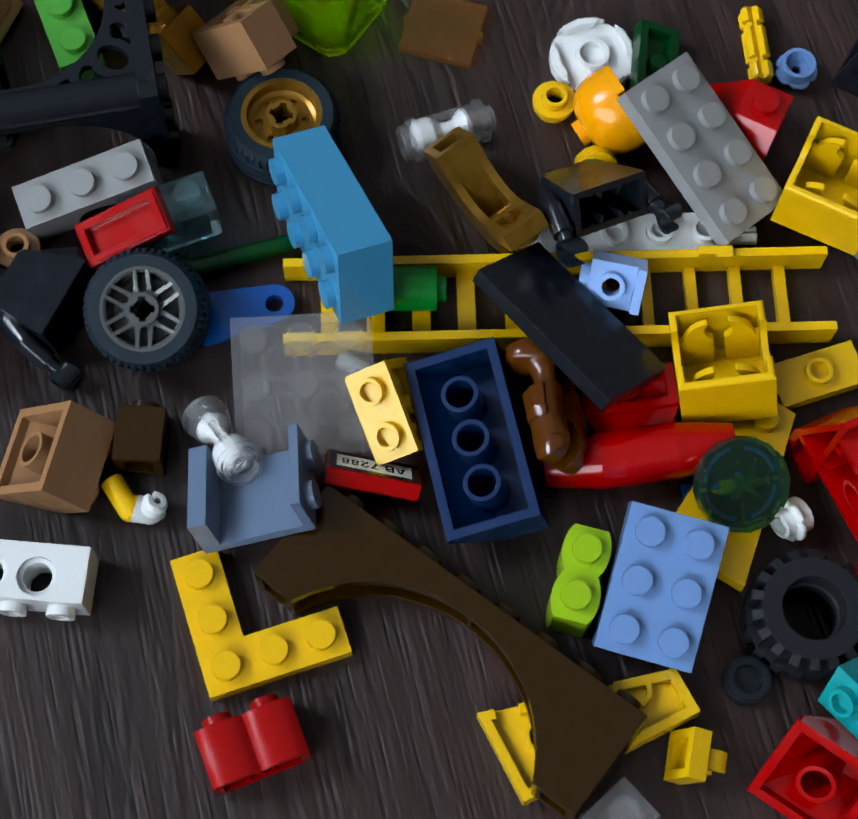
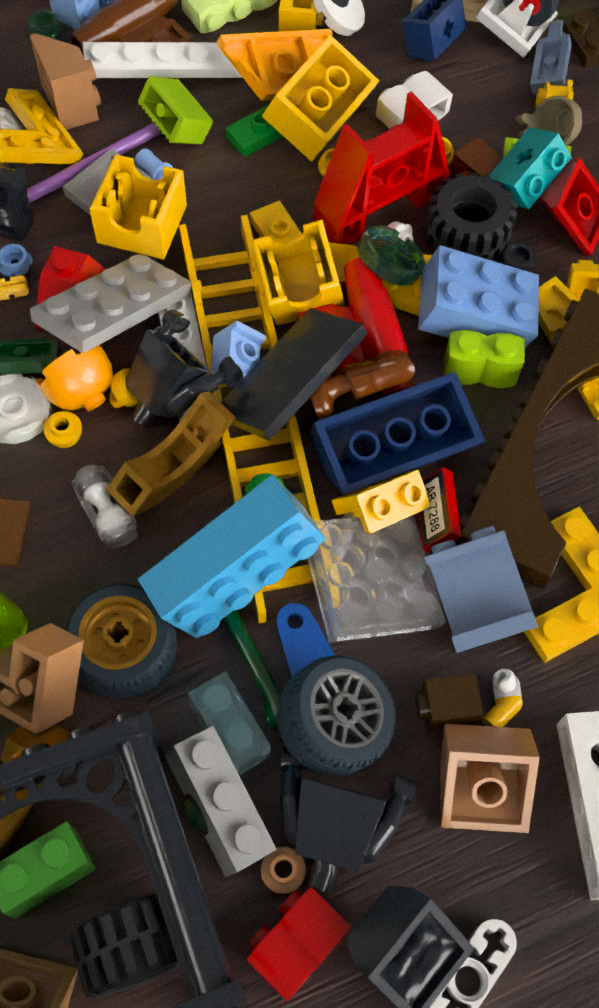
camera: 100 degrees left, 5 degrees down
red tile [74,187,176,269] -> none
clear piece [181,395,263,487] -> none

